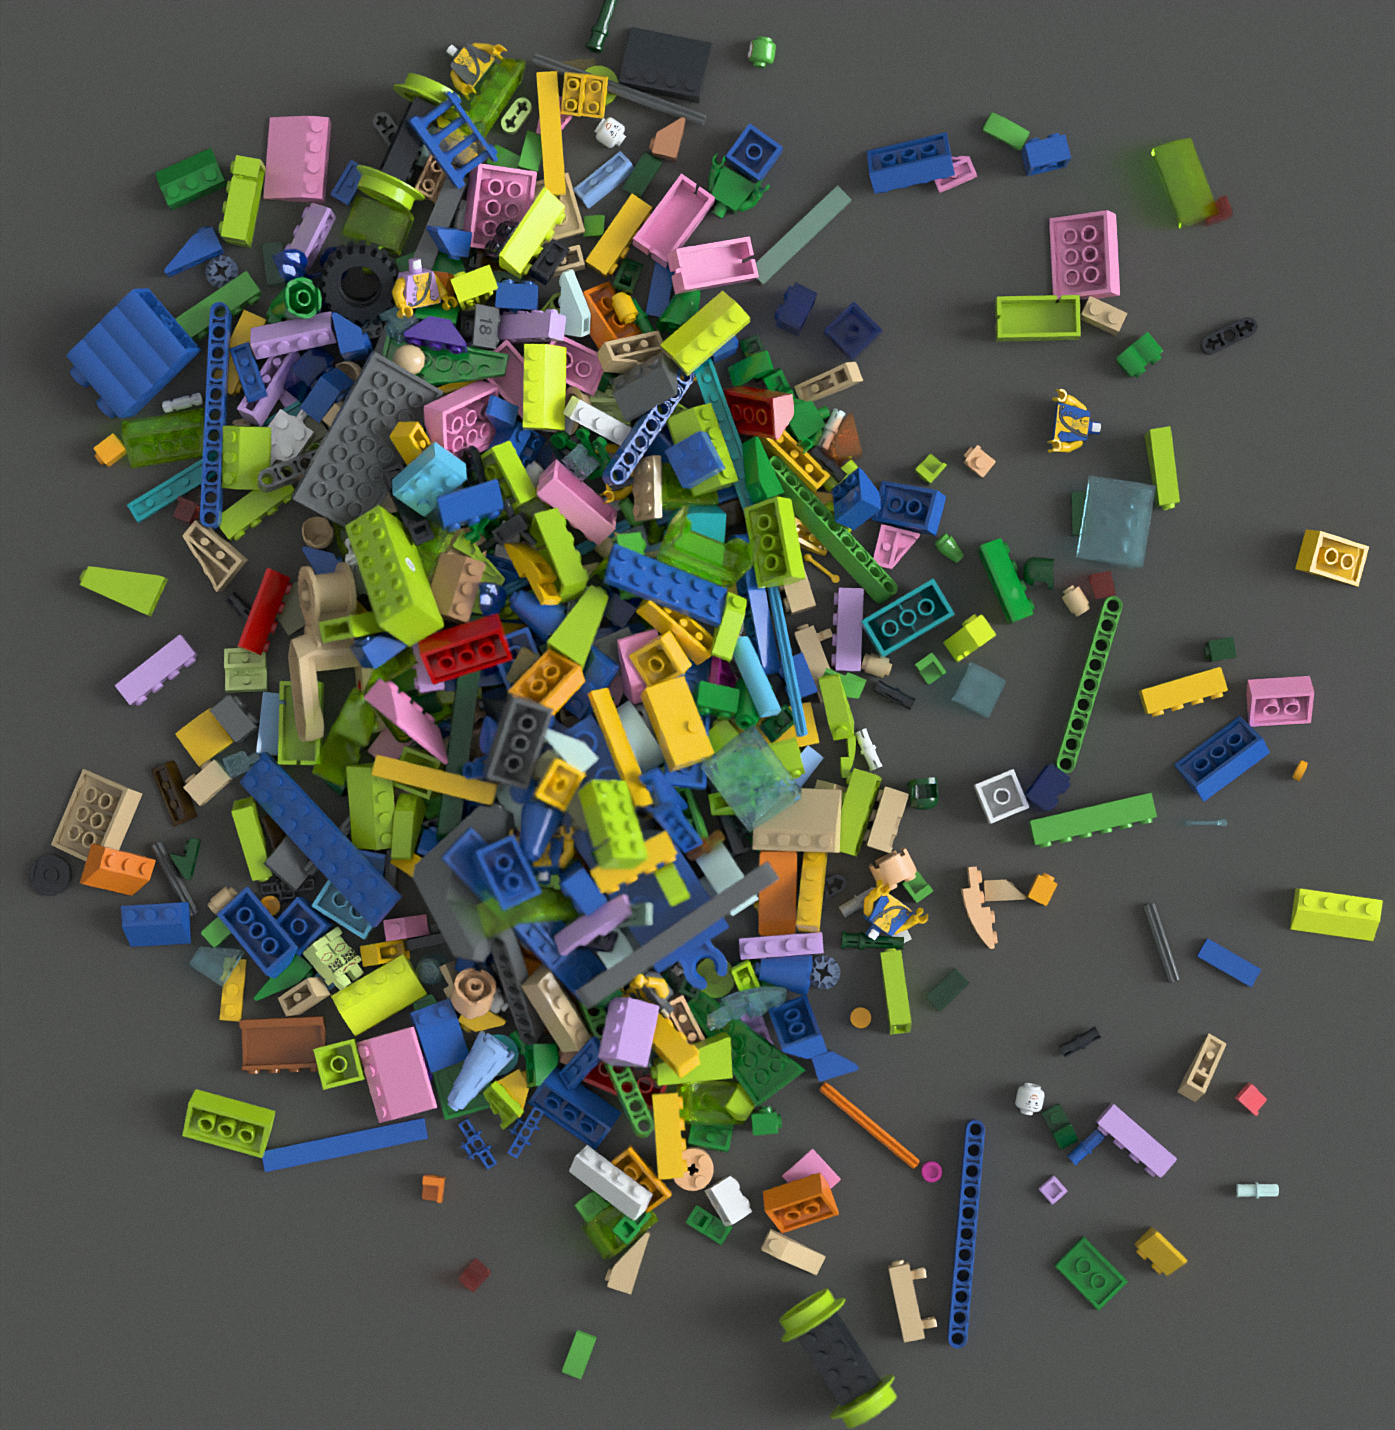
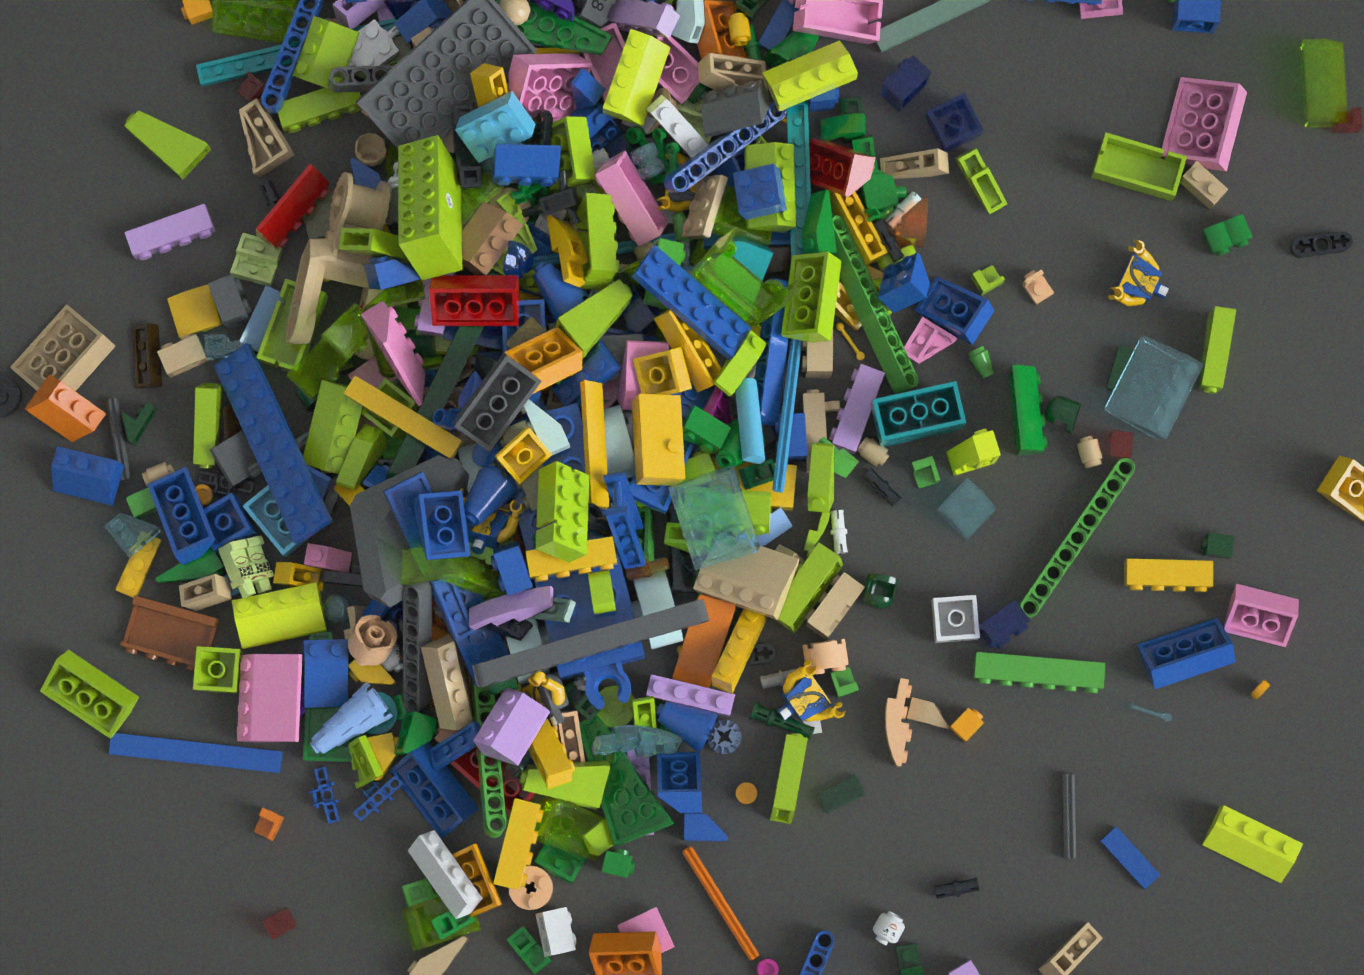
camera: 15 degrees right, 5 degrees down
none -> lime slope [955,148,1007,215]

